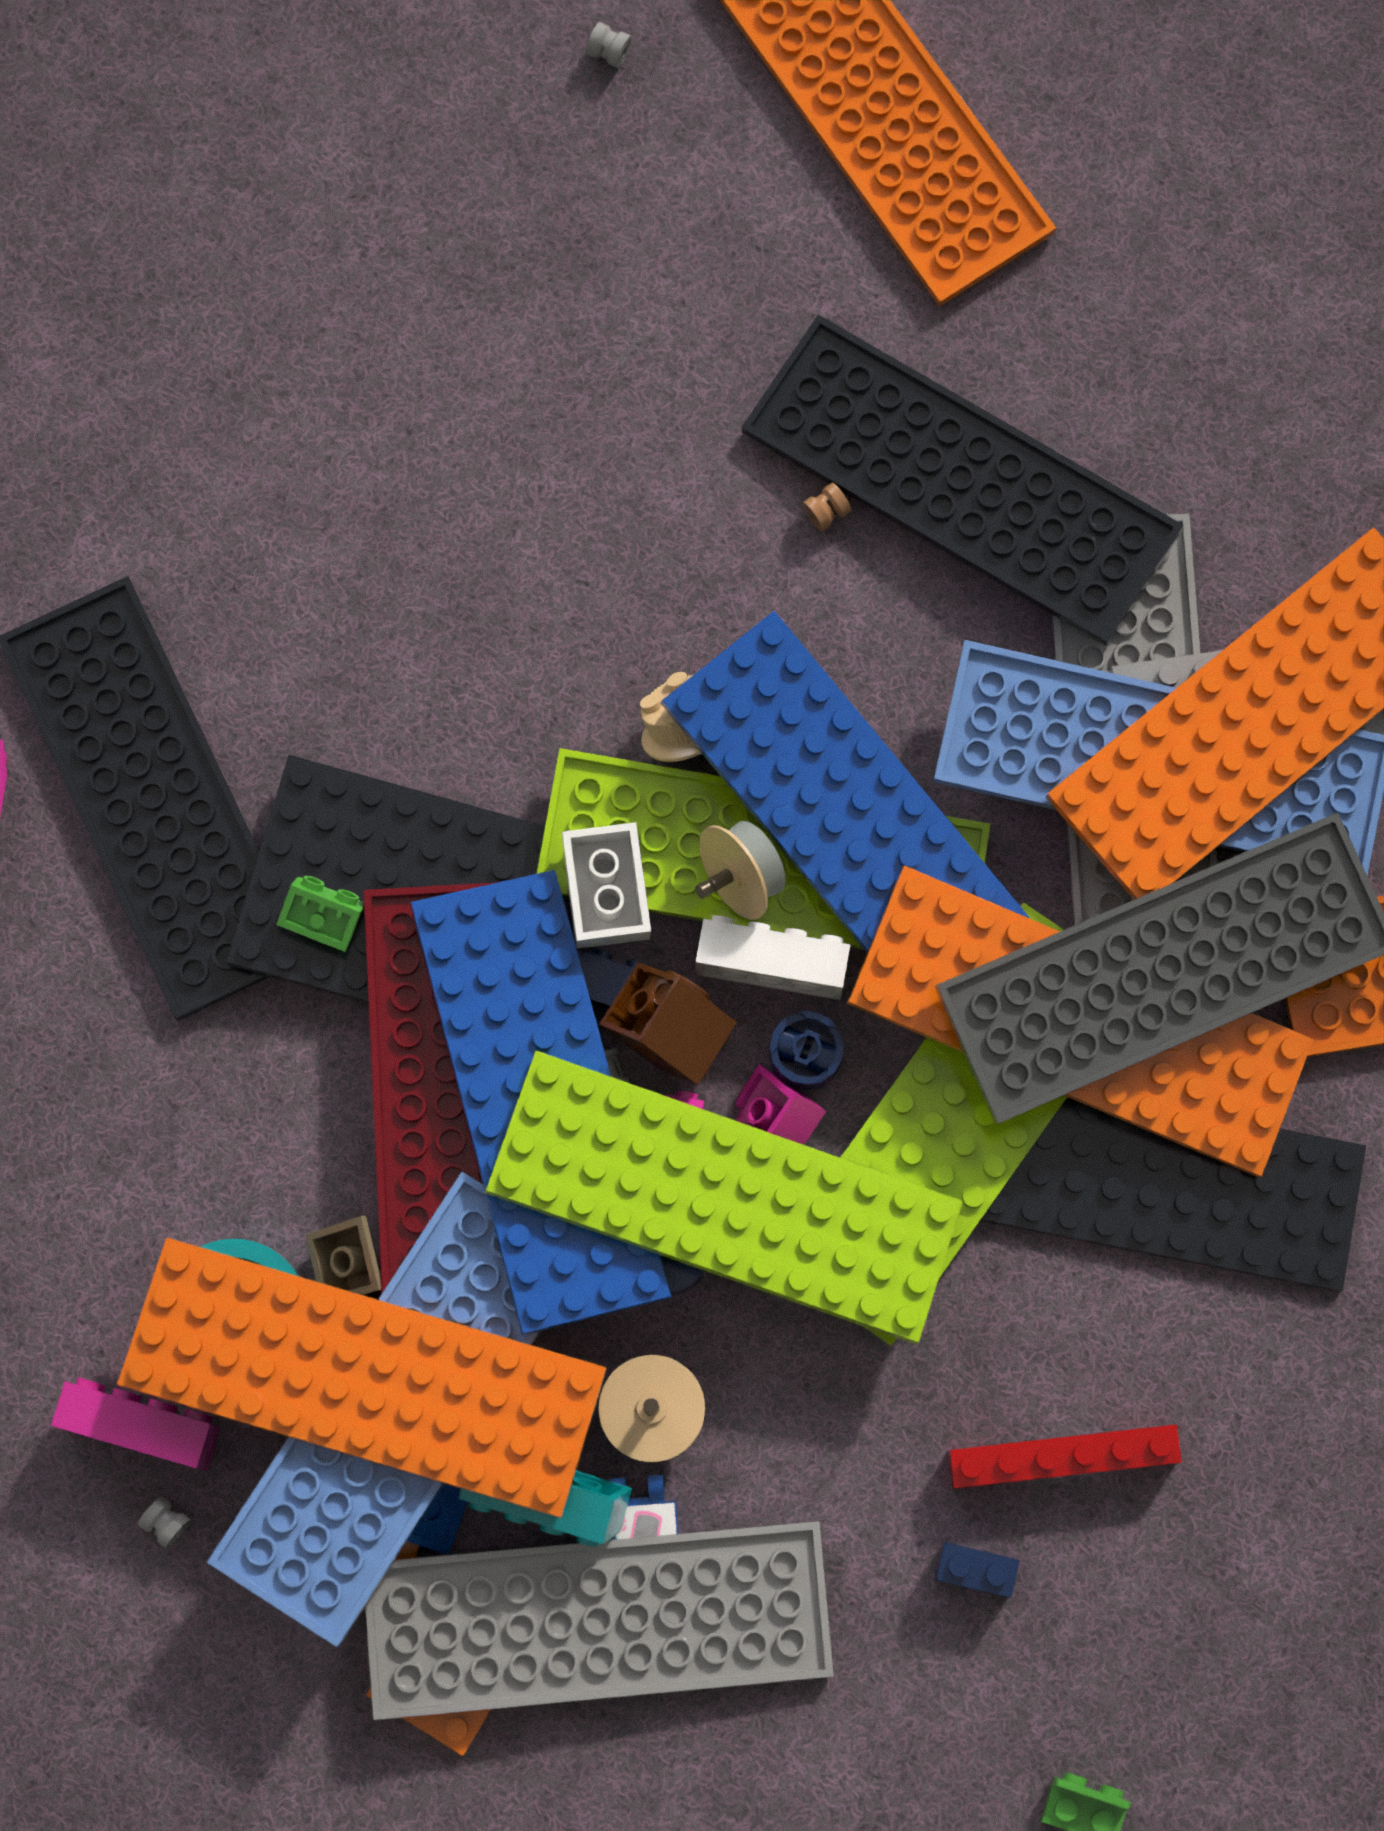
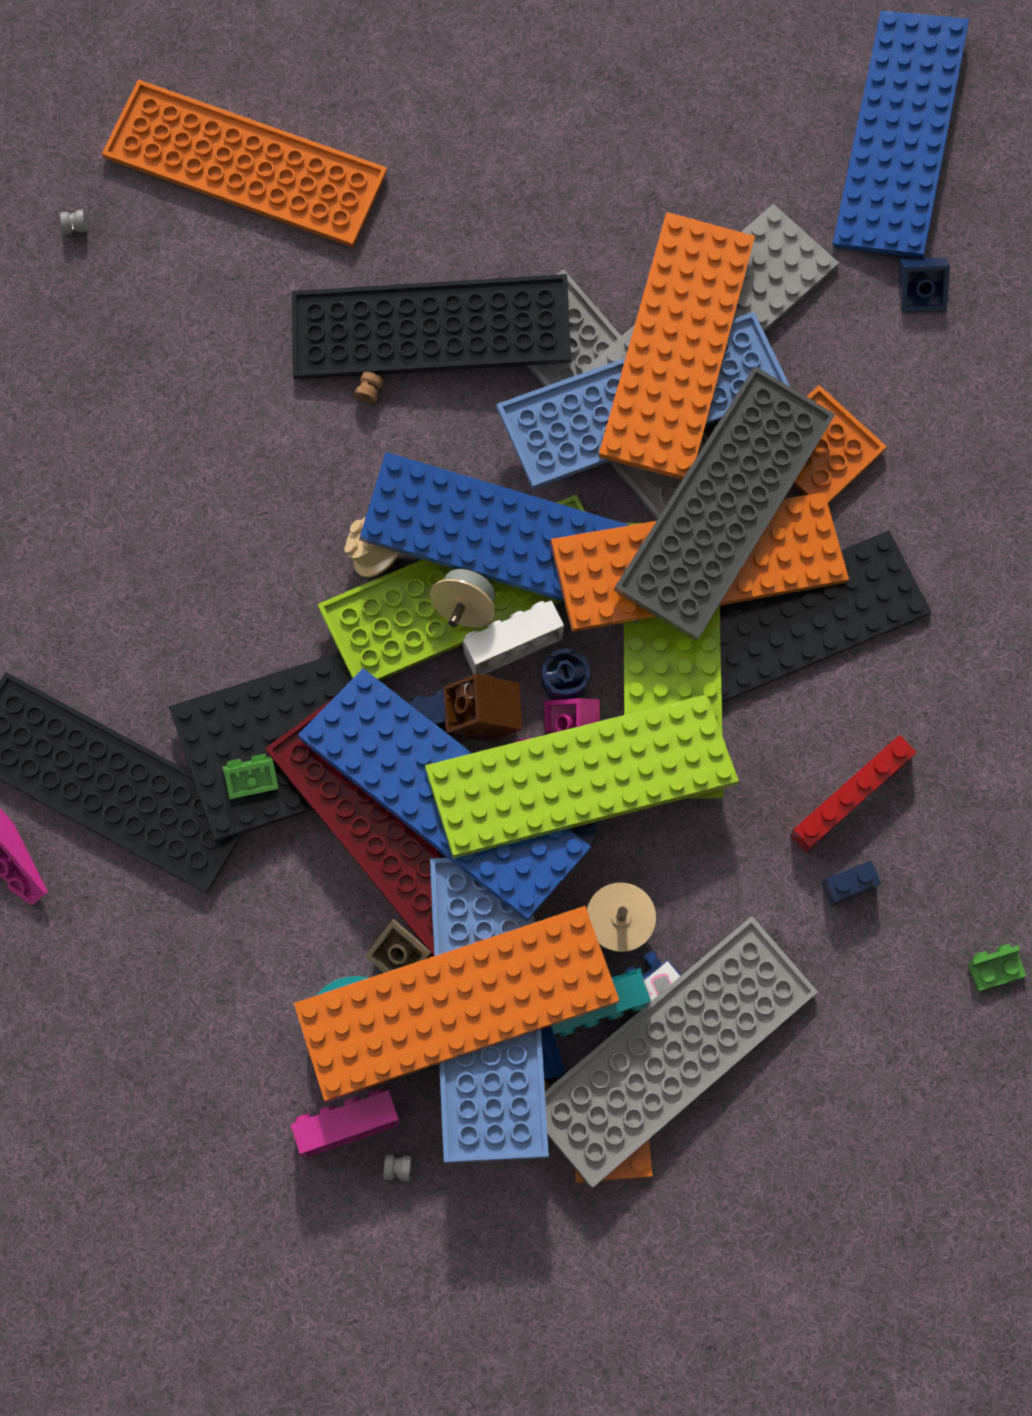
camera: 40 degrees left, 5 degrees down
white brick [562,822,651,949] -> none

